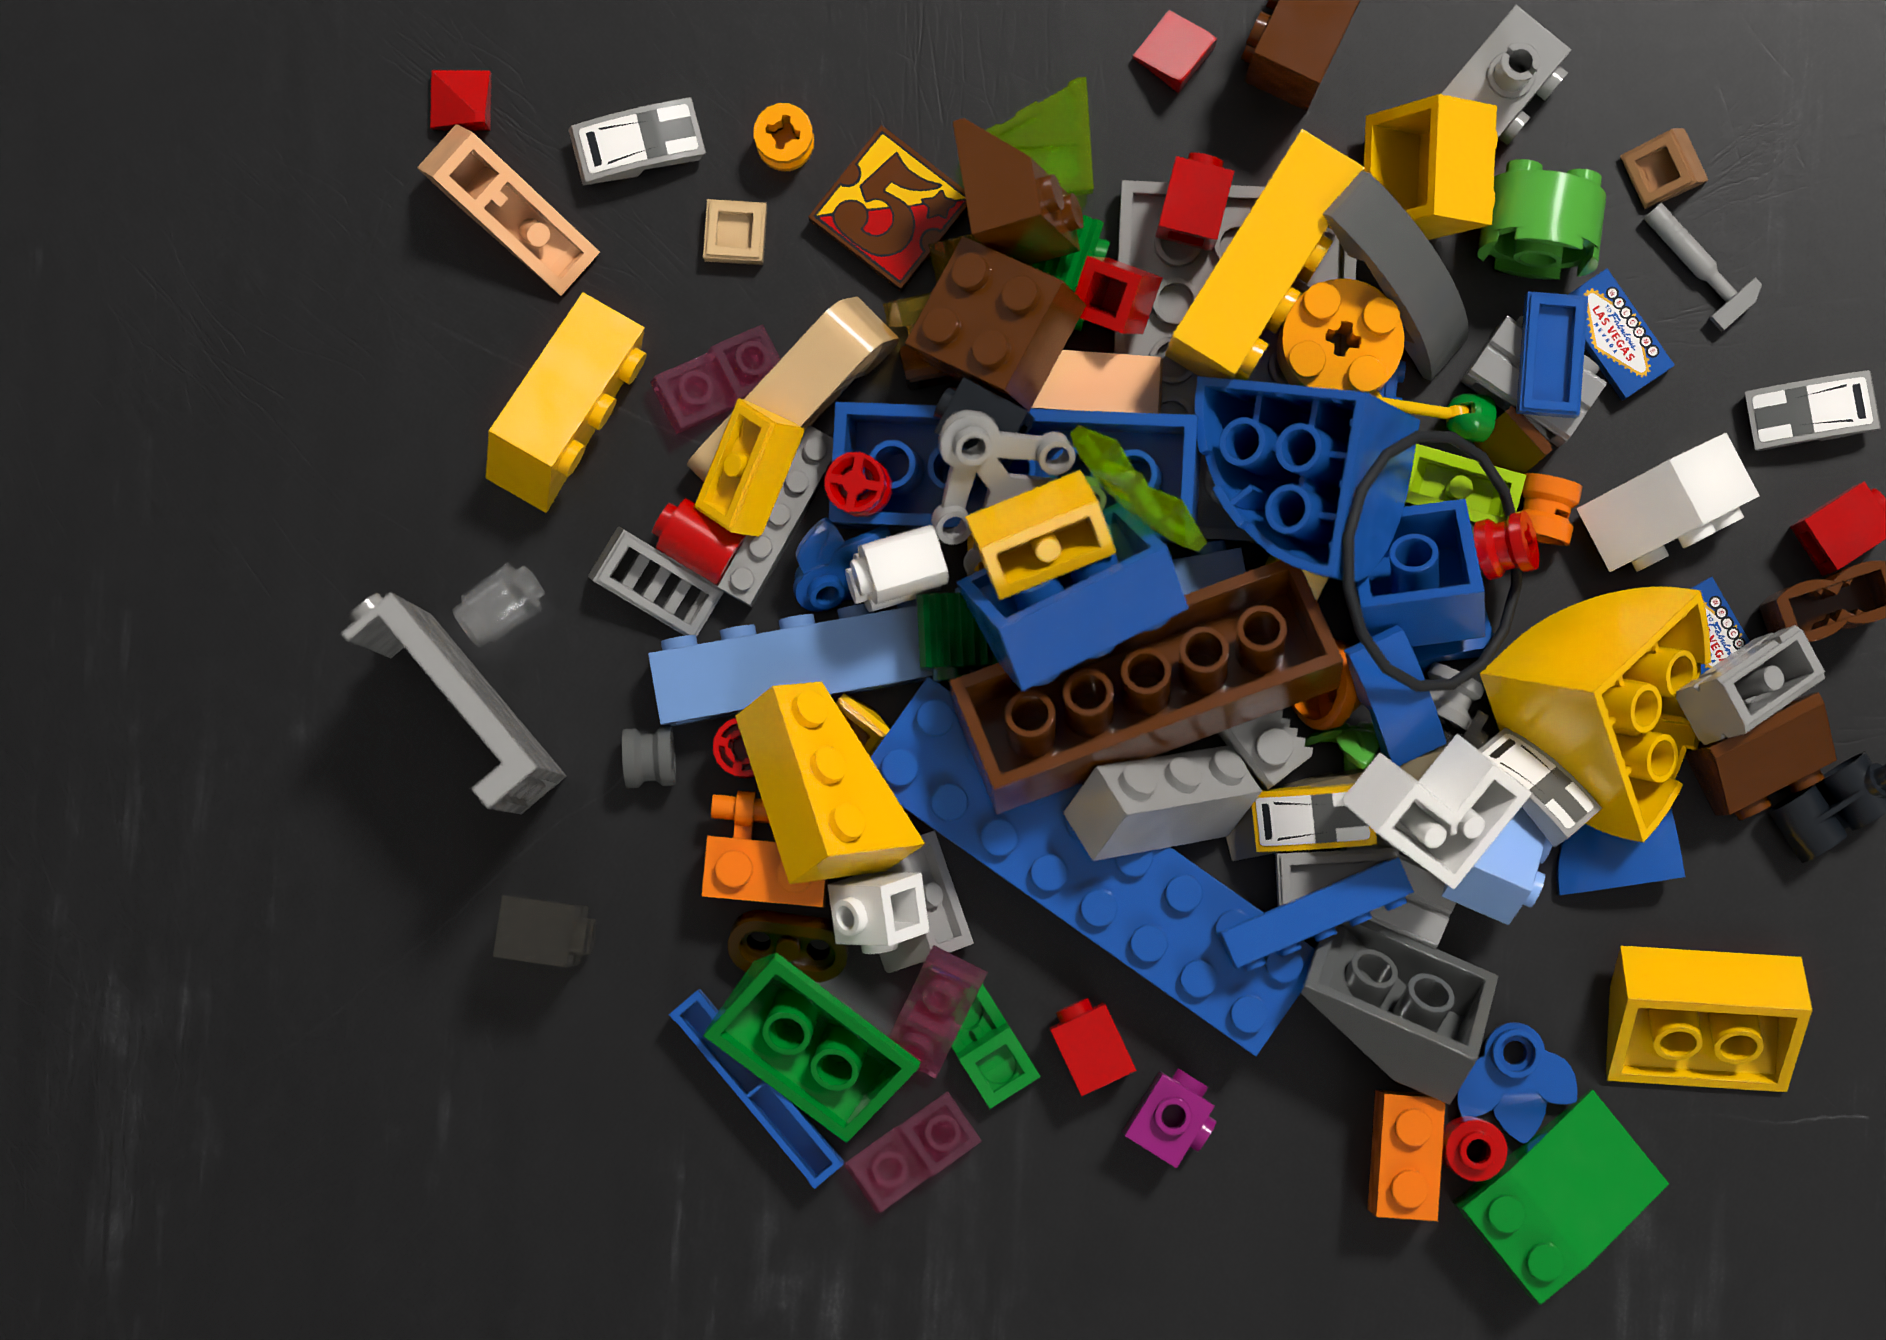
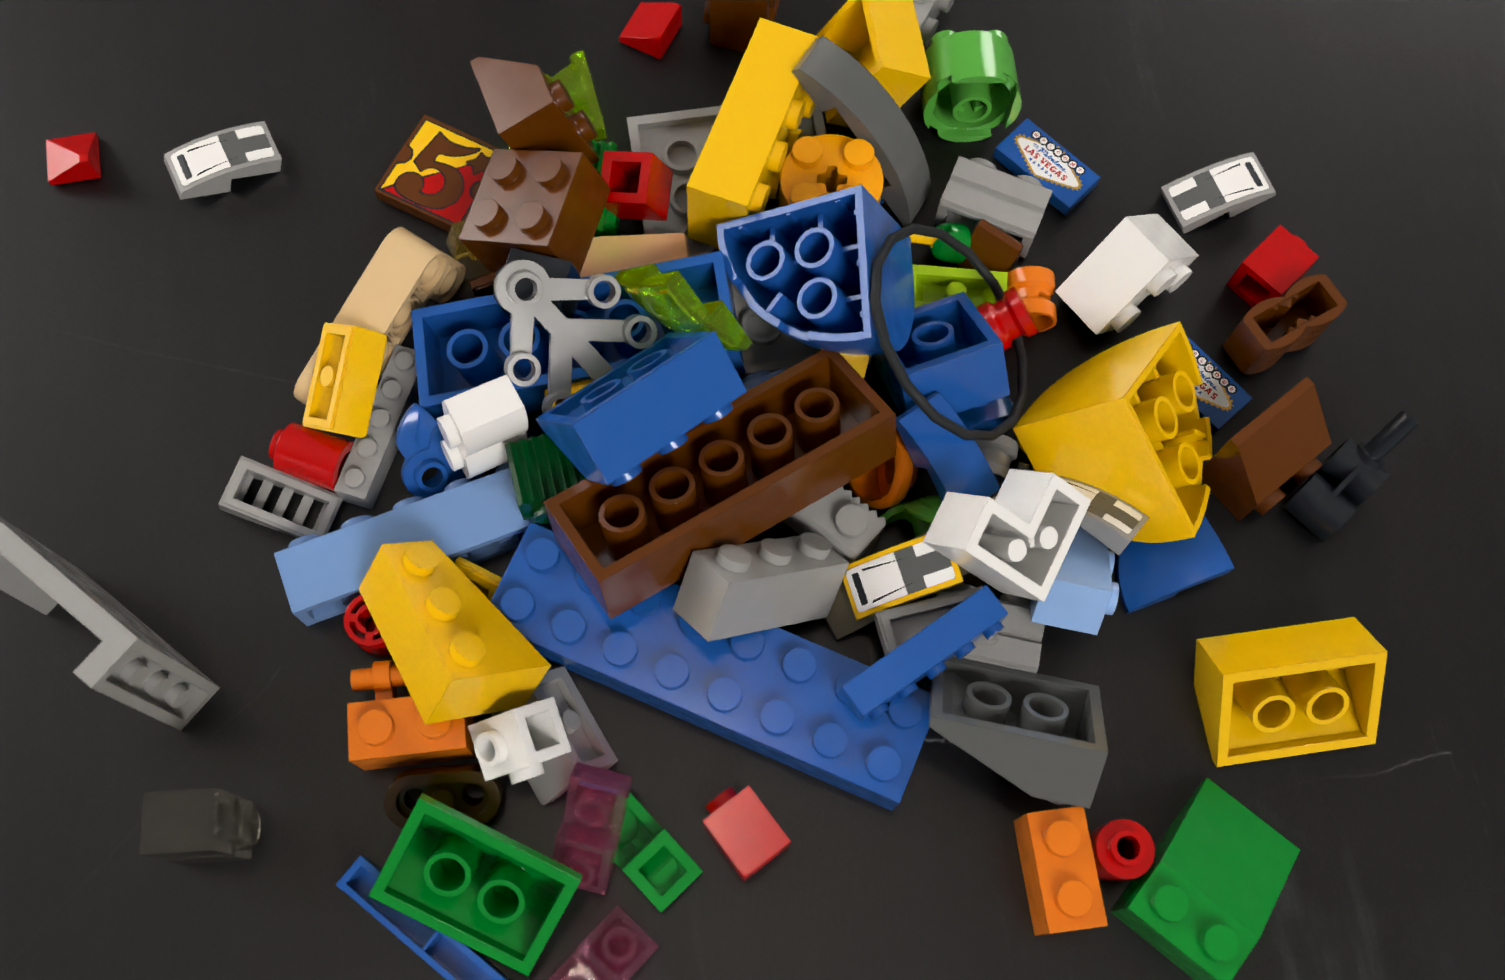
camera: 20 degrees left, 15 degrees down
light nougat slope [417,124,600,296] -> none
clear brick [452,563,545,648] -> none
yellow wedge [486,293,647,513] -> none
dark grey wheel [622,727,676,788] -> none
clear pink slope [650,324,781,435] -> none
tan tile [703,199,767,265] -> none
light orange wheel [754,103,814,171] -> none
red wheel [825,452,892,517] -> none
yellow brick [965,470,1116,600] -> none
magenta brick [1122,1068,1217,1168] -> none
red brick [1155,152,1235,252] -> none
blue plate [1457,1022,1577,1143] -> none
blue tile [1516,291,1588,419] -> none
medium nougat slope [1620,128,1708,209] -> none
light grey piece [1644,203,1762,332] -> none
light grey brick [1676,625,1825,745] -> none

